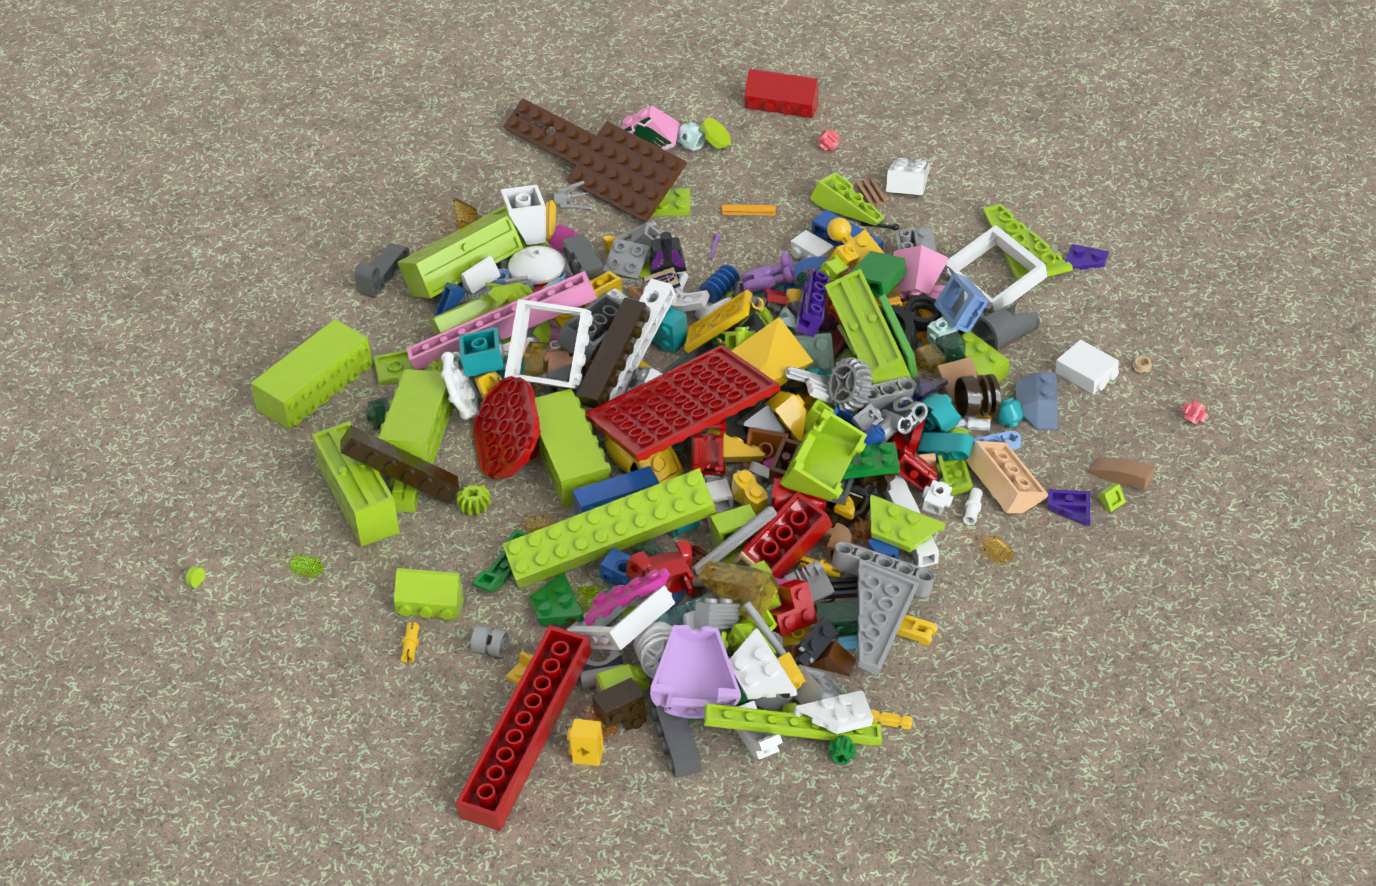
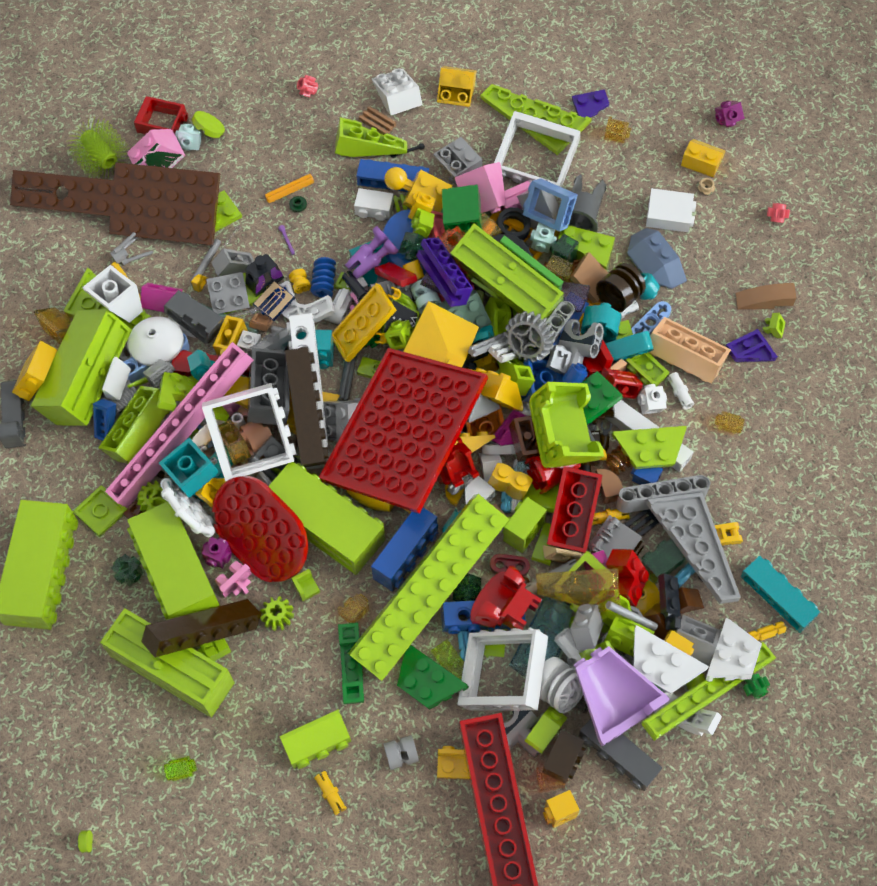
camera: 35 degrees left, 20 degrees up
dark pink wing [584,567,670,626] -> none
light grey axle [692,506,777,576] -> none
red slope [744,69,818,118] -> none
none -> yellow brick [12,341,57,401]
none -> lime piece [67,117,131,179]
none -> red window [134,96,188,135]
none -> magenta brick [201,537,232,569]
none -> bright pink hips [215,561,252,598]
none -> dark green plate [289,196,307,212]
none -> yellow wheel [289,269,311,294]
none -> lime panel [292,569,320,601]
none -> yellow slope [437,66,477,107]
none -> clear yellow brick [604,116,631,143]
none -> yellow slope [681,139,726,178]
none -> magenta brick [715,101,745,127]
none -> teal brick [740,556,820,633]

